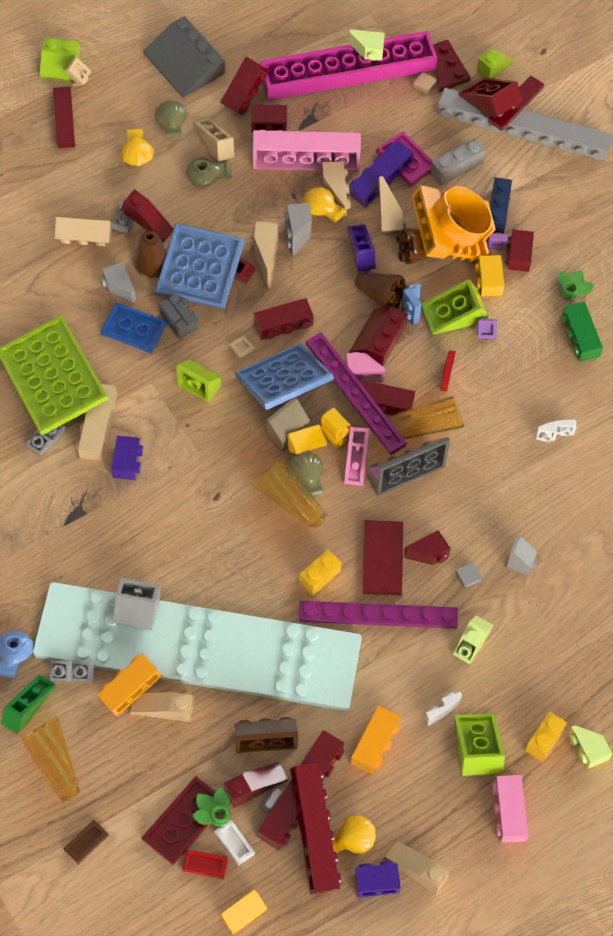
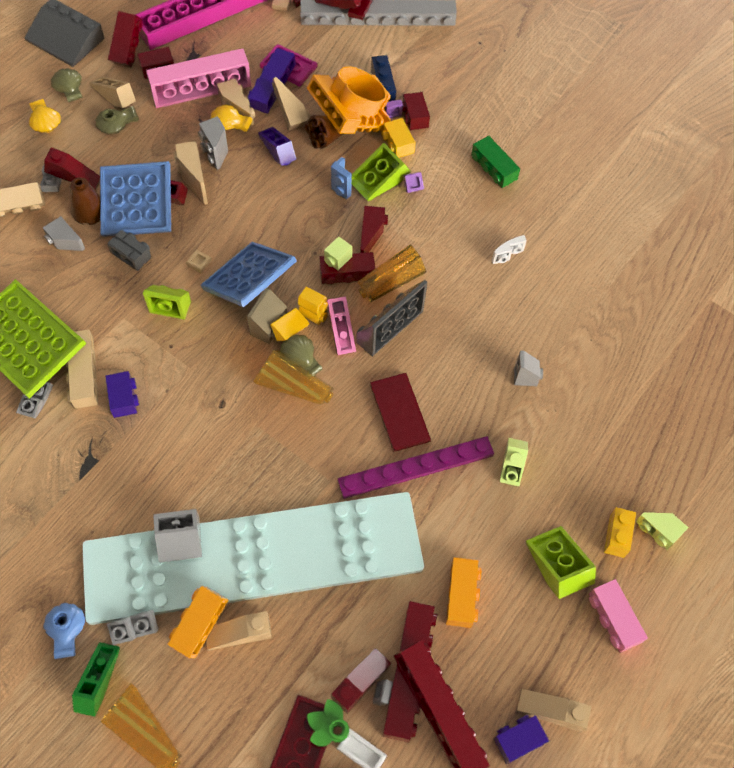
camera: 20 degrees left, 0 degrees up
blue tile [101,302,167,354] -> none
reddish brown slope [234,717,298,753] -> none
dark red brick [254,298,314,340] -> none
yellow brick [299,549,341,596] -> none
magenta plate [306,332,407,456] -> none
yellow animal [333,815,376,854] -> none
bright pink slope [346,352,385,381] -> none
dark red slope [349,306,408,366] -> none
reddish brown cone [355,272,408,309] -> none
dark red slope [404,530,451,565] -> none
white slope [425,692,462,726] -> none
light grey brick [430,138,485,186] -> none
red tile [440,350,456,392] -> none
light grey tile [455,562,482,588] -> none
bright green plate [558,270,594,299] -> none
none -> yellowish green brick [324,237,353,270]
none -> dark red slope [360,206,388,253]

